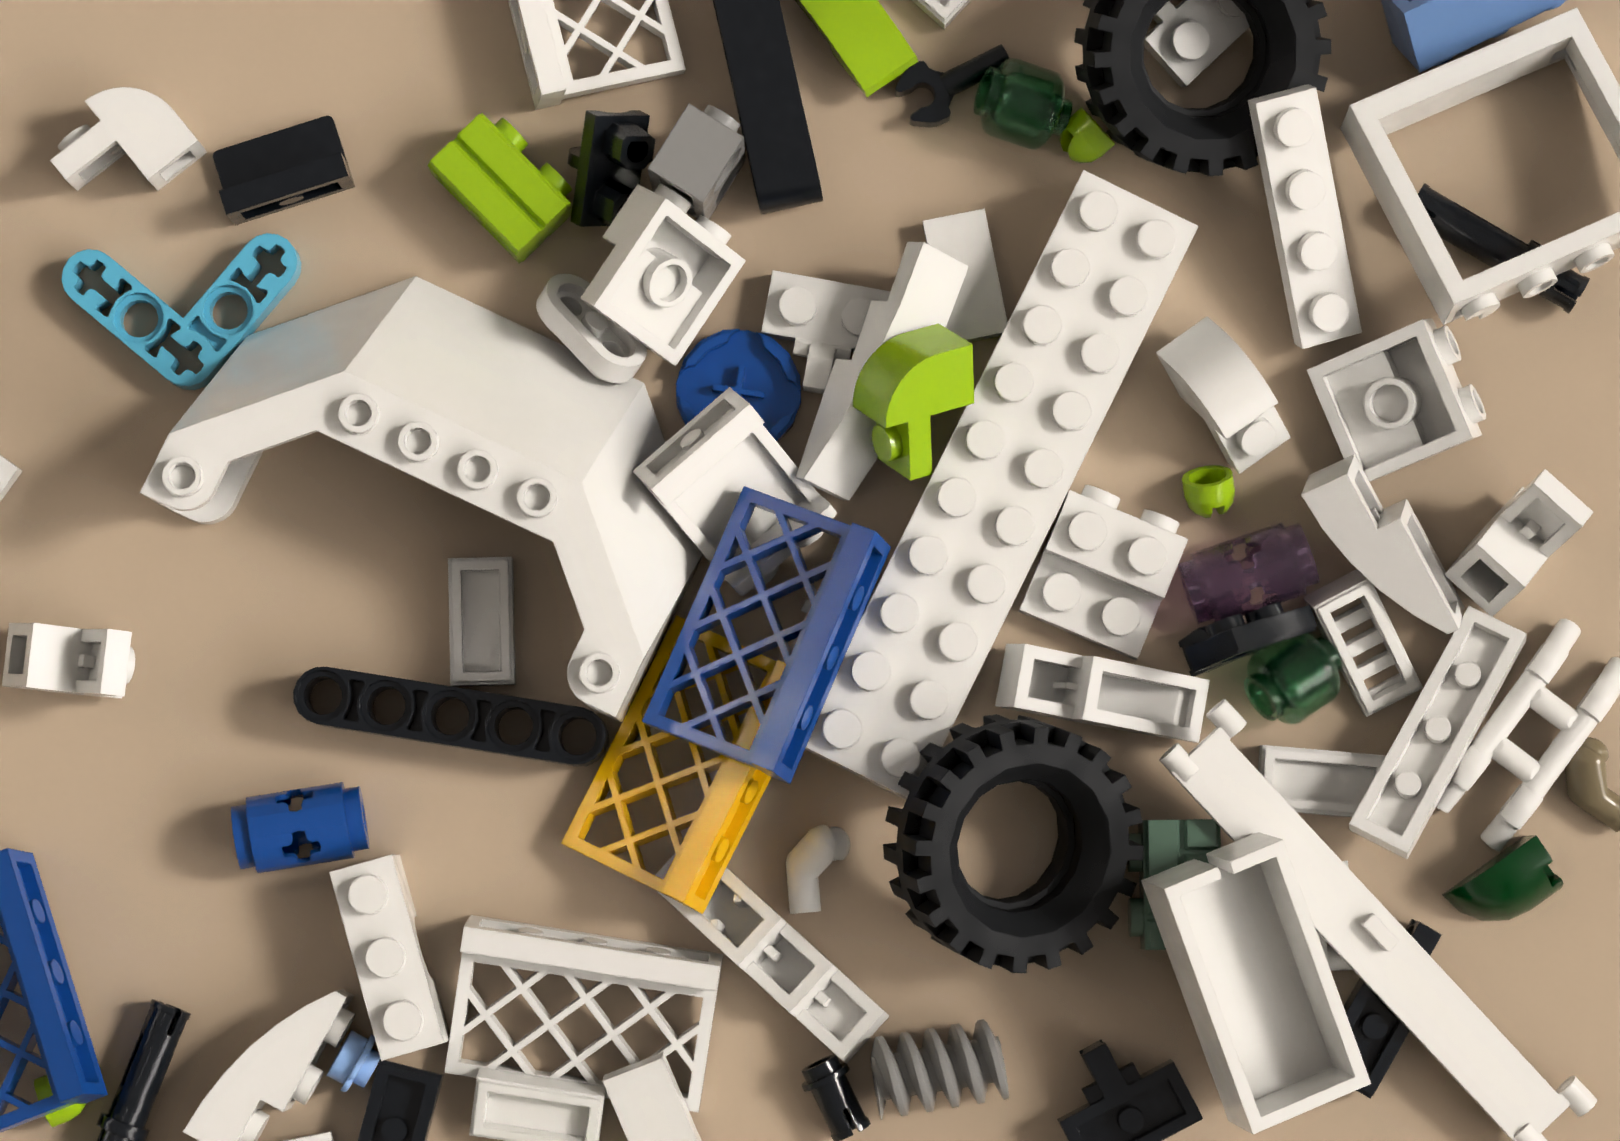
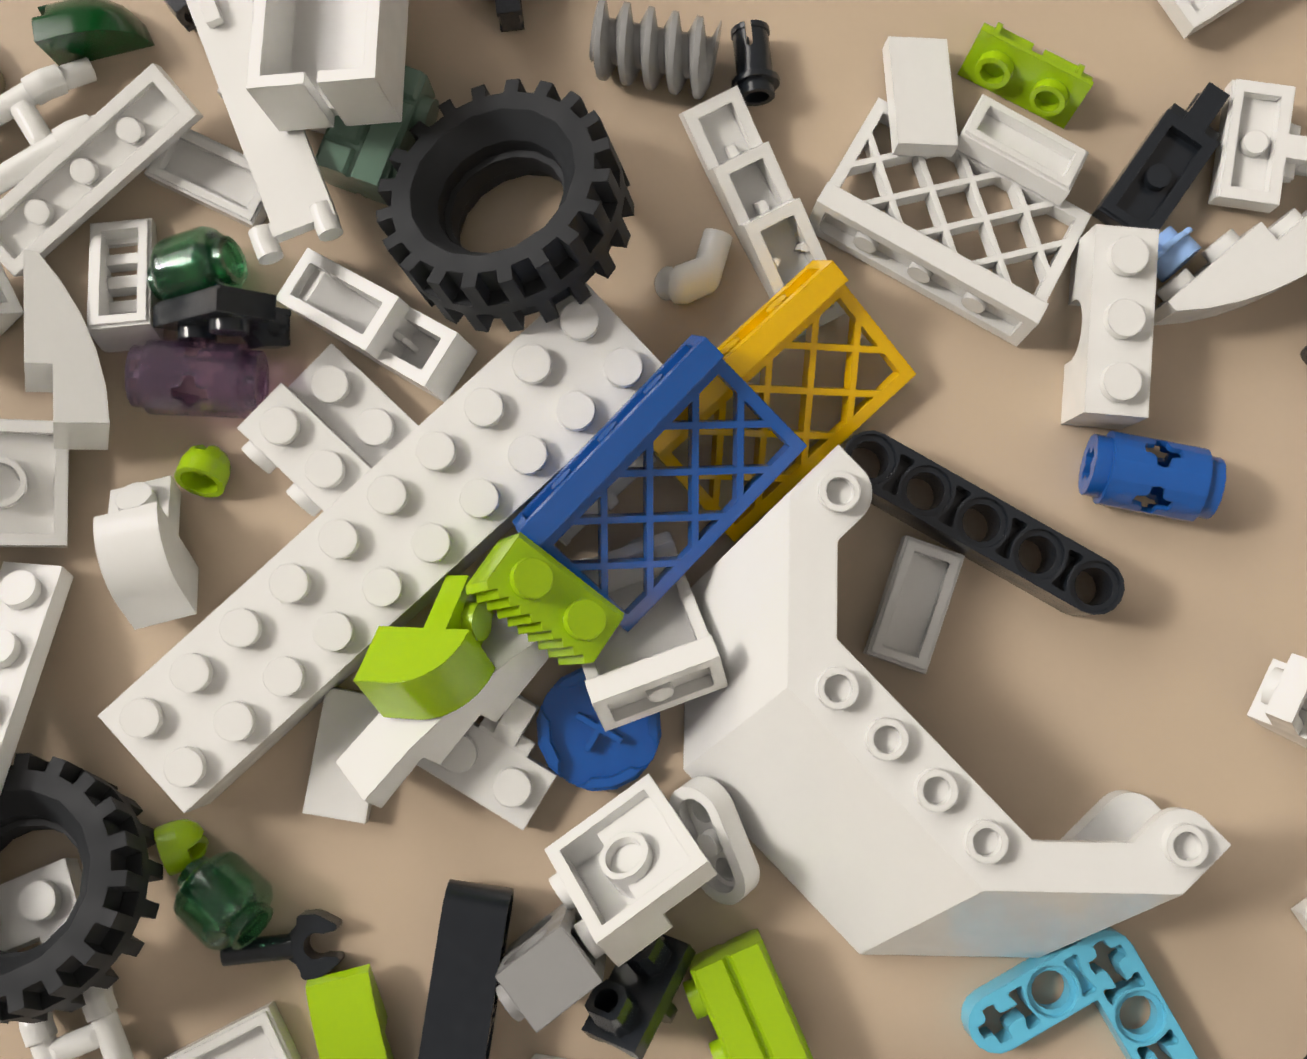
camera: 160 degrees left, 0 degrees up
none -> lime brick [465,532,624,665]

